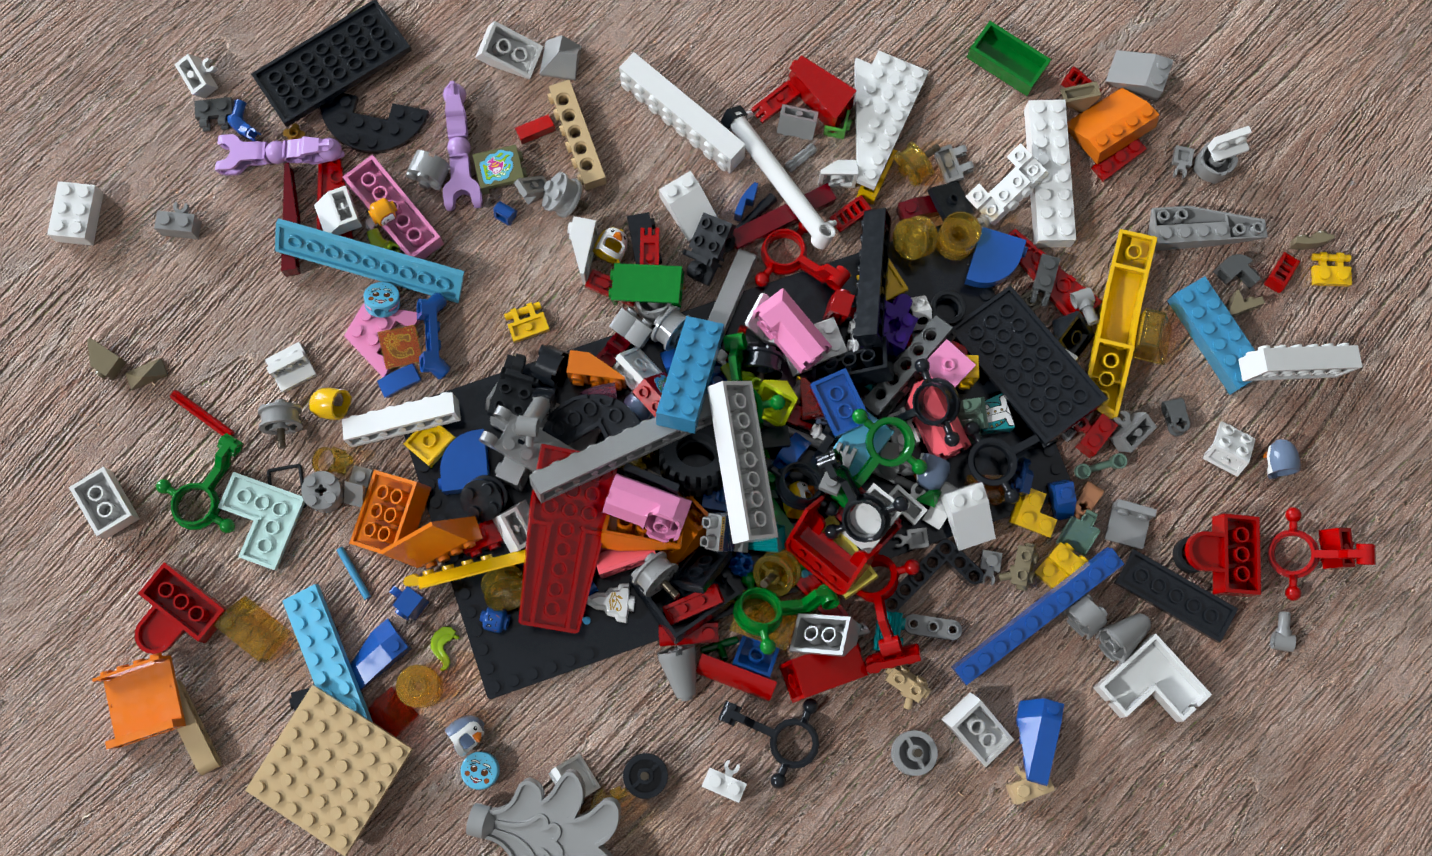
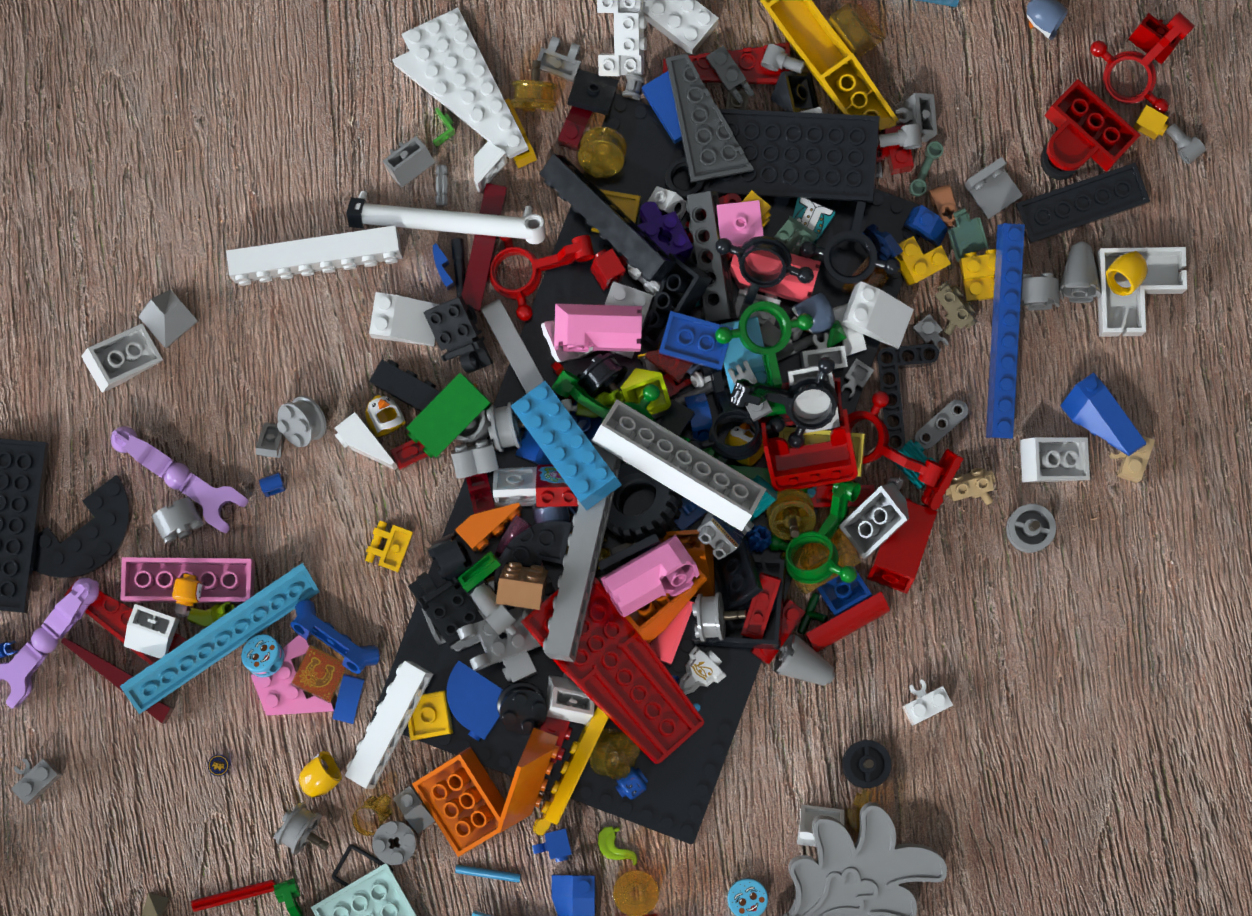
camera: 45 degrees left, 5 degrees up
white bracket [265,342,318,393] -> none
pearl gold plate [283,123,305,140] -> none
piece [445,715,485,757] -> none
panel [472,145,528,195] -> none
red slope [515,114,556,145] -> none
tan brick [547,80,607,191] -> none
red hinge [640,227,660,265] -> none
black piece [718,698,819,789] -> none
red hinge [751,80,800,124] -> none
red slope [788,55,857,133] -> none
red slope [829,195,871,233] -> none
clear yellow wheel [936,212,981,260] -> none
dark grey piece [1161,398,1190,437] -> none
white bracket [1203,421,1255,477] -> none
none -> tile [208,755,230,776]
none -> green tile [458,552,501,592]
none -> medium nougat brick [496,562,548,610]
none -> dark grey wing [666,54,754,183]
none -> light grey pin [879,124,922,149]
none -> yellow piece [1106,251,1148,296]
none -> yellow brick [1133,105,1168,140]

